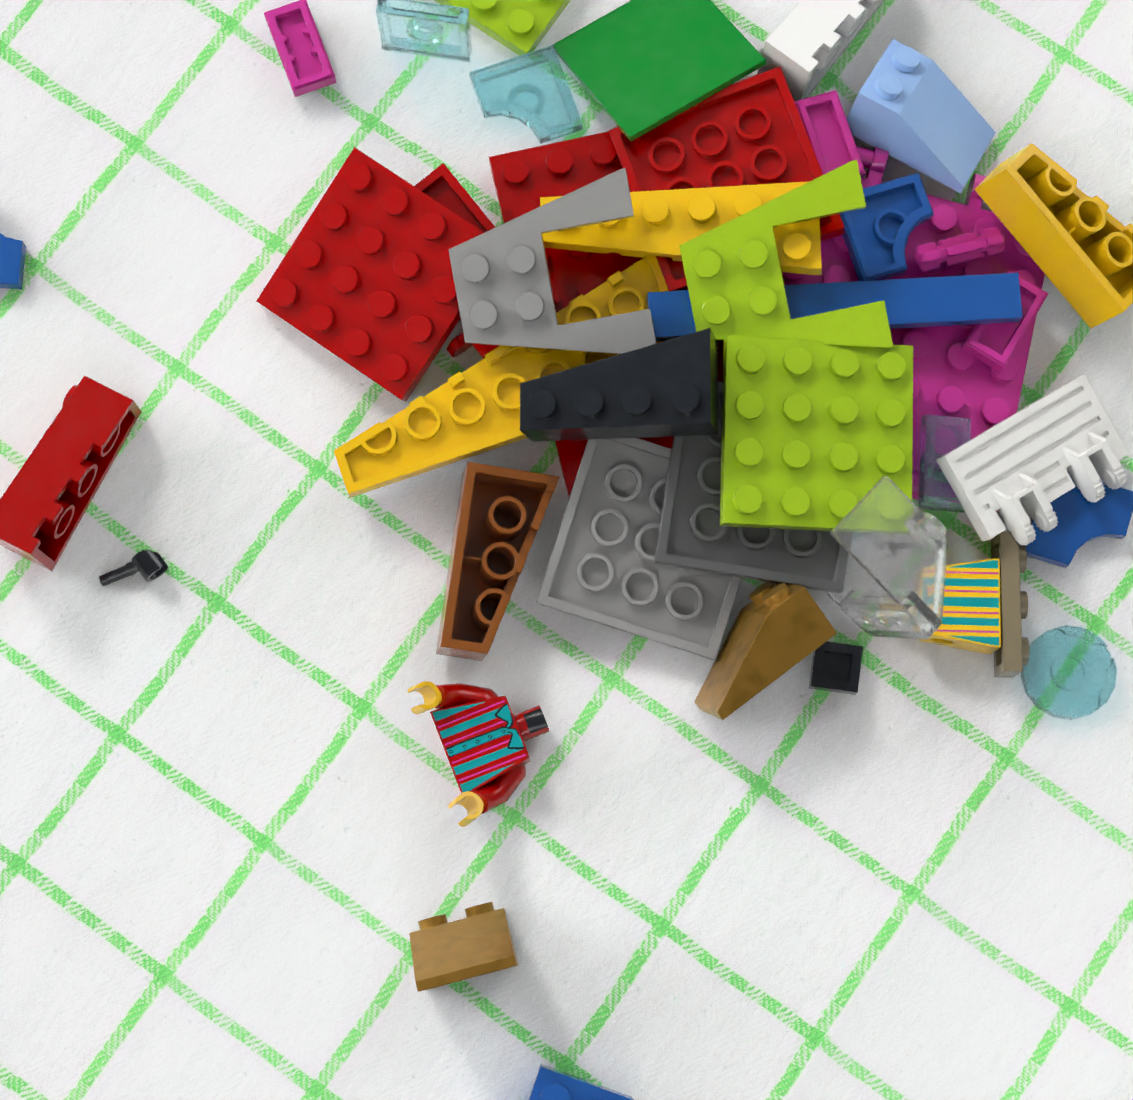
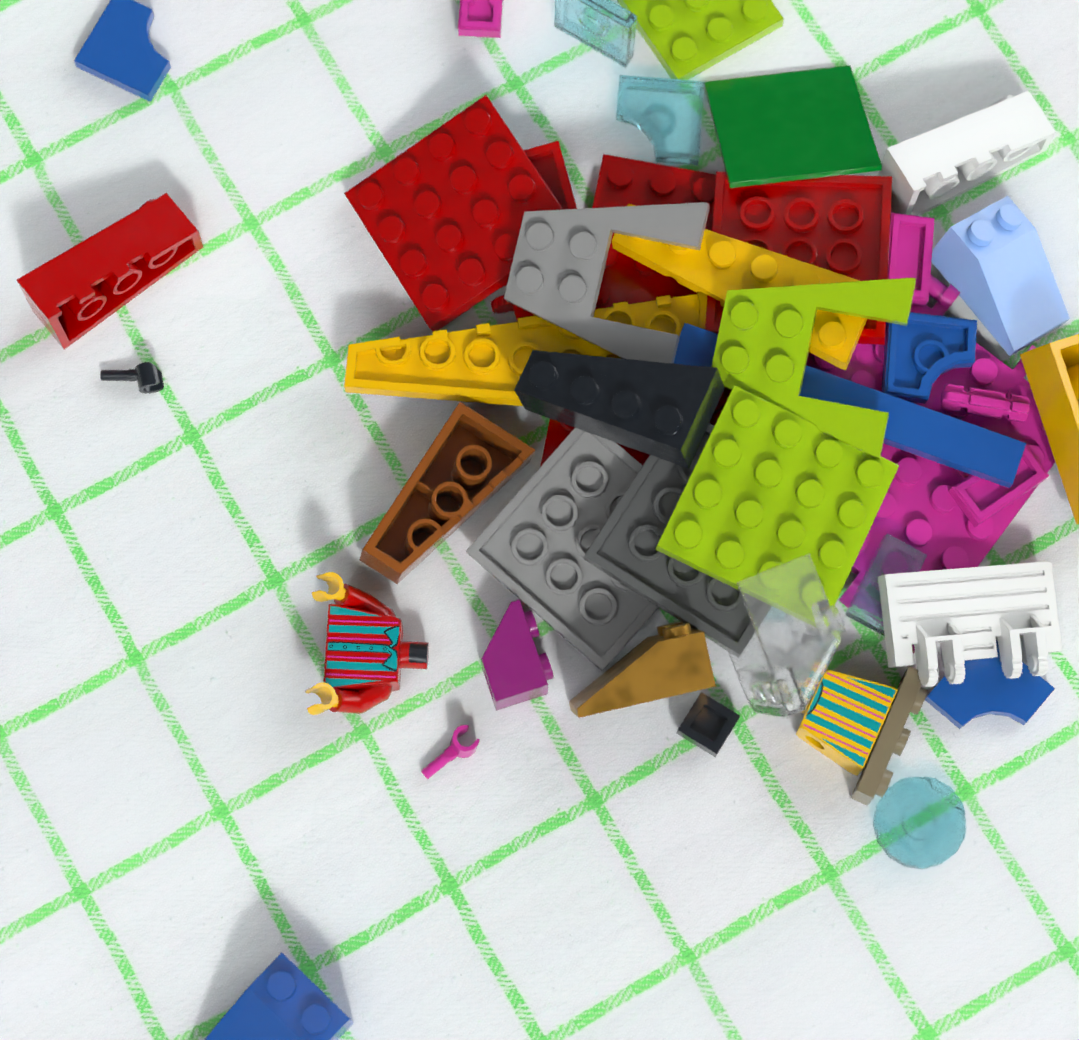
camera: 25 degrees right, 5 degrees down
pearl gold slope [409,902,519,992] -> none
none -> dark pink hand [421,725,480,779]
none -> magenta slope [481,599,554,711]

